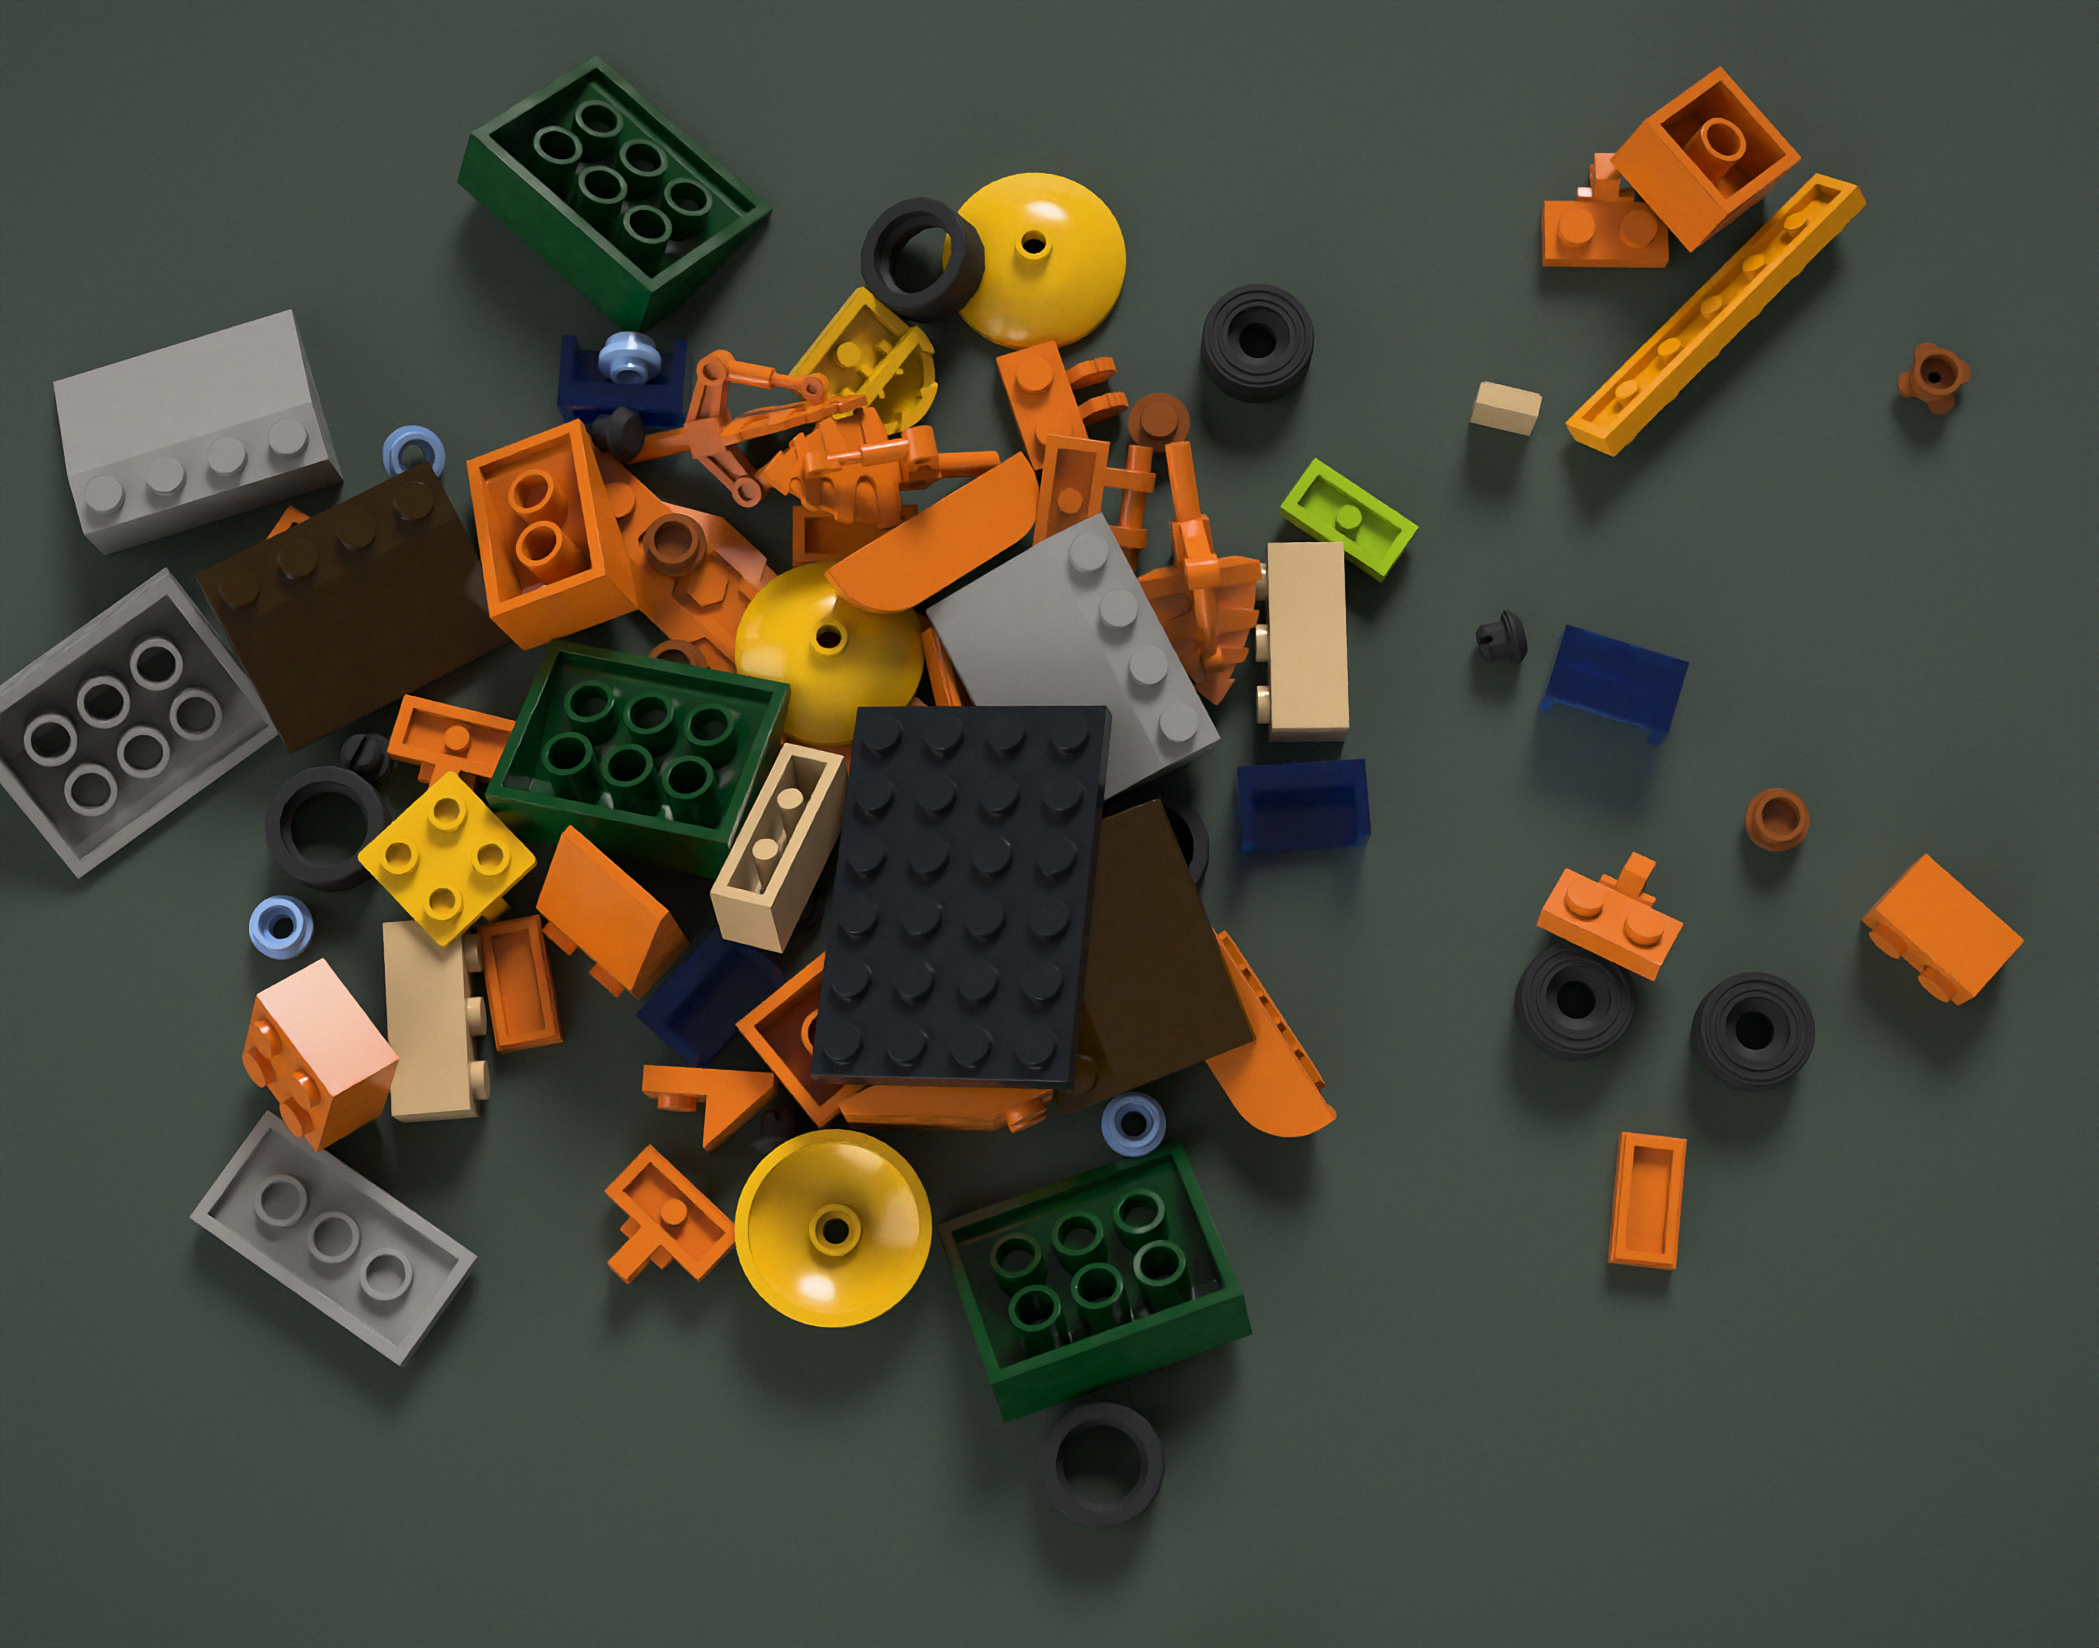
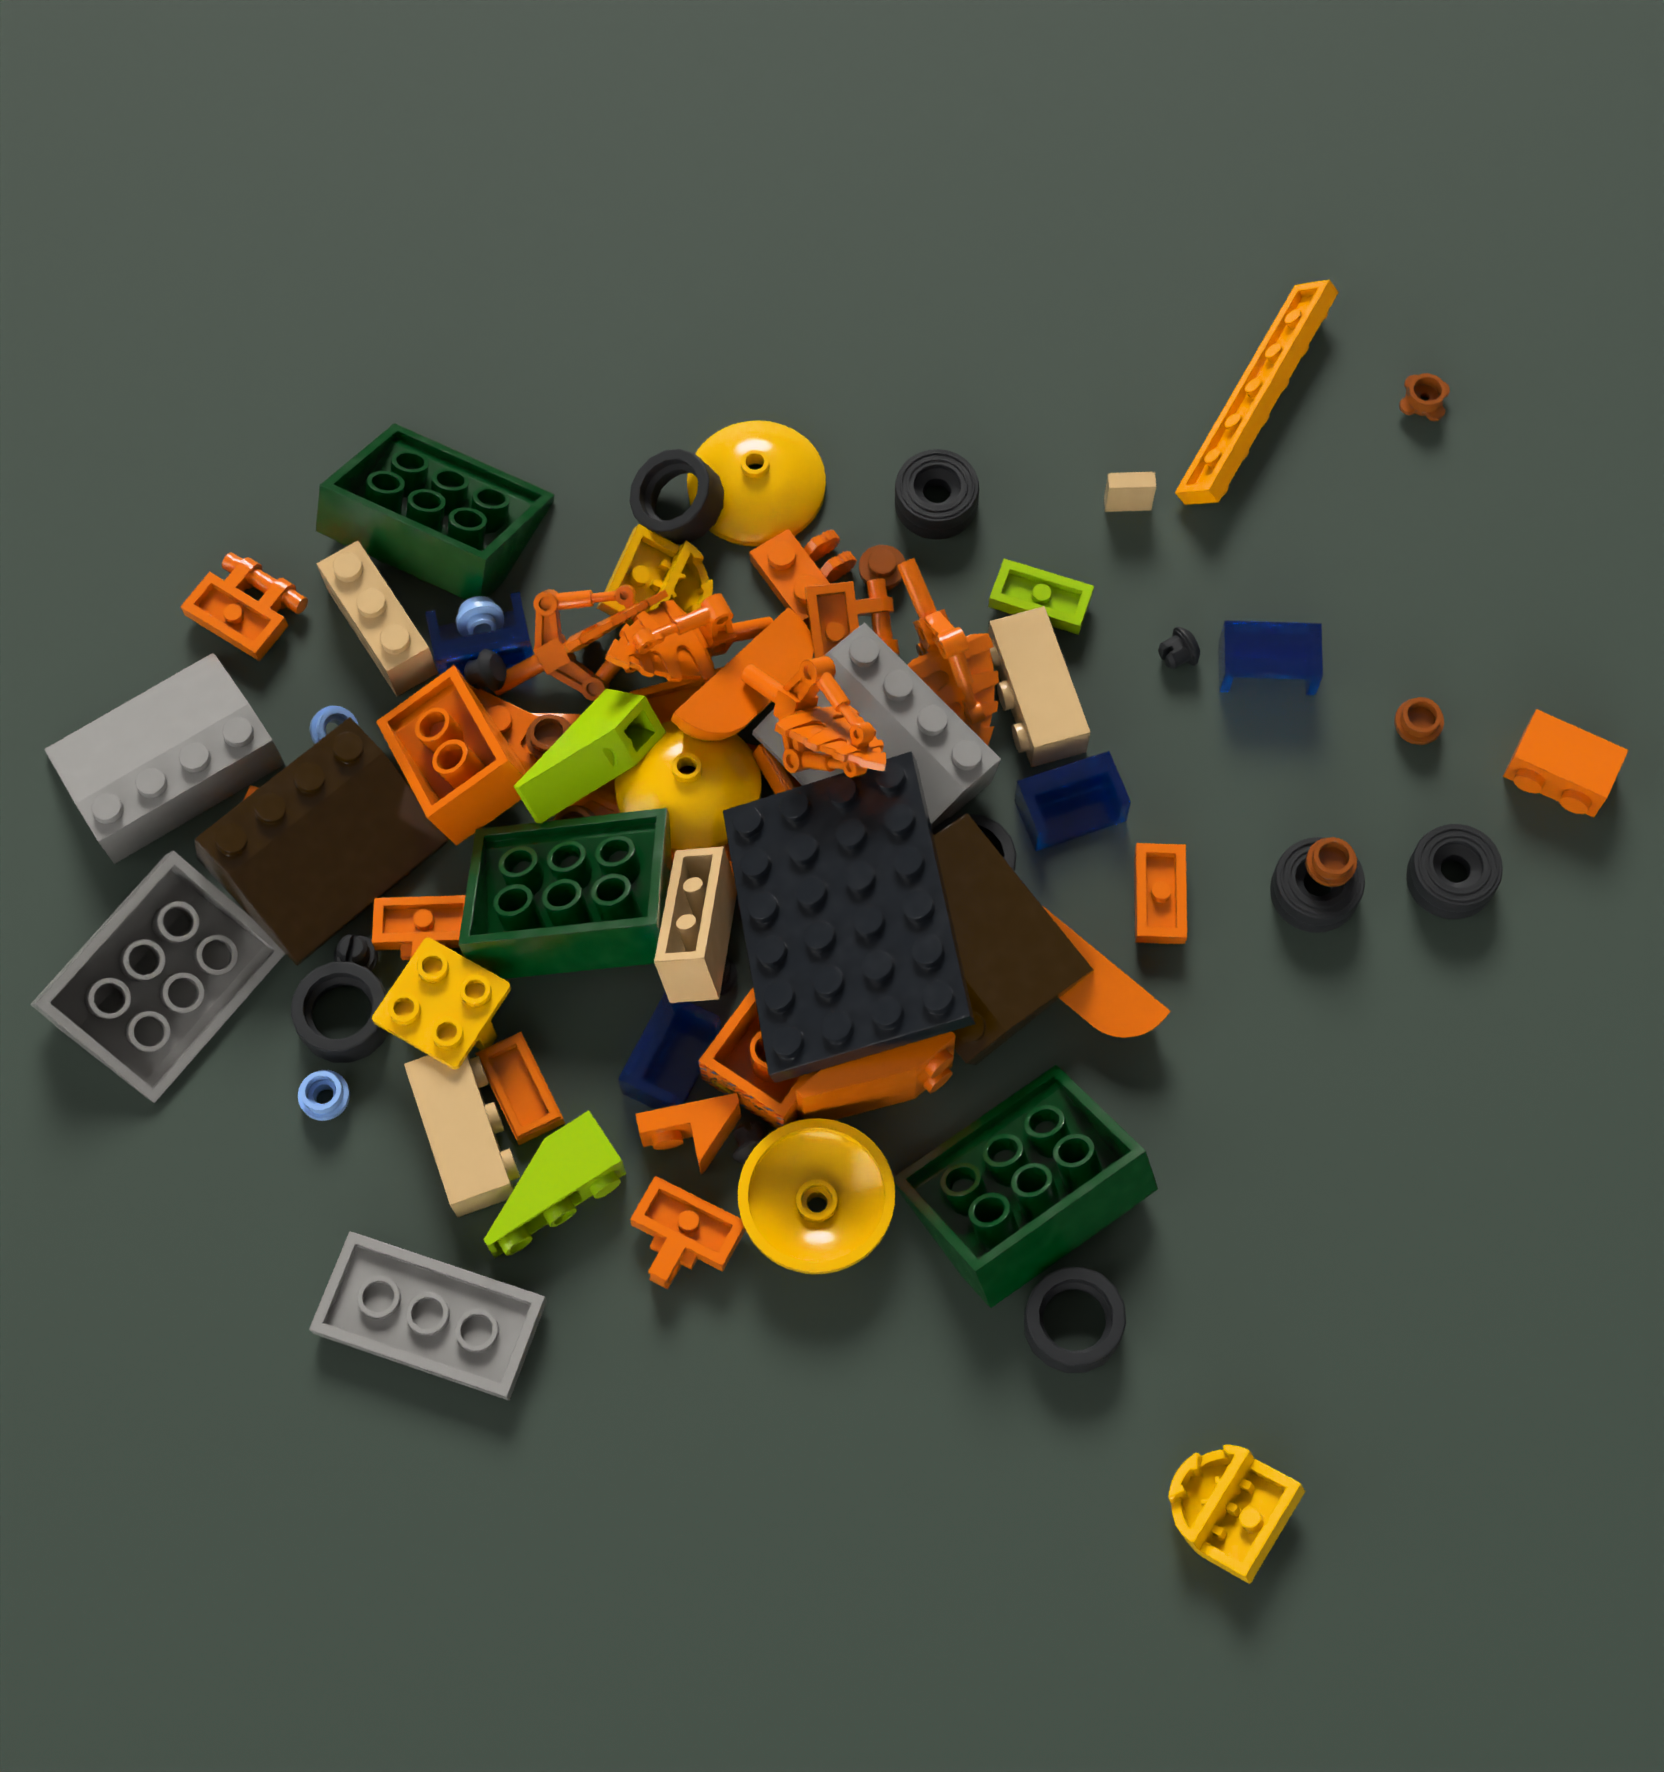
camera: 15 degrees left, 10 degrees down
brick [242,958,399,1153] -> none
orange slope [536,825,690,1001] -> none
light blue plate [1101,1092,1166,1157] -> none
orange hinge [1536,851,1684,981] -> none
orange hinge [1541,153,1669,268] -> none
orange tile [1607,1132,1687,1270] -> none
orange brick [1609,66,1802,253] -> none
none -> orange plate [180,552,308,662]
none -> tan brick [316,540,438,696]
none -> lime slope [484,1110,626,1258]
none -> lime slope [513,688,666,824]
none -> orange bar [741,656,886,778]
none -> orange plate [1134,843,1187,944]
none -> dark orange plate [1306,837,1357,887]

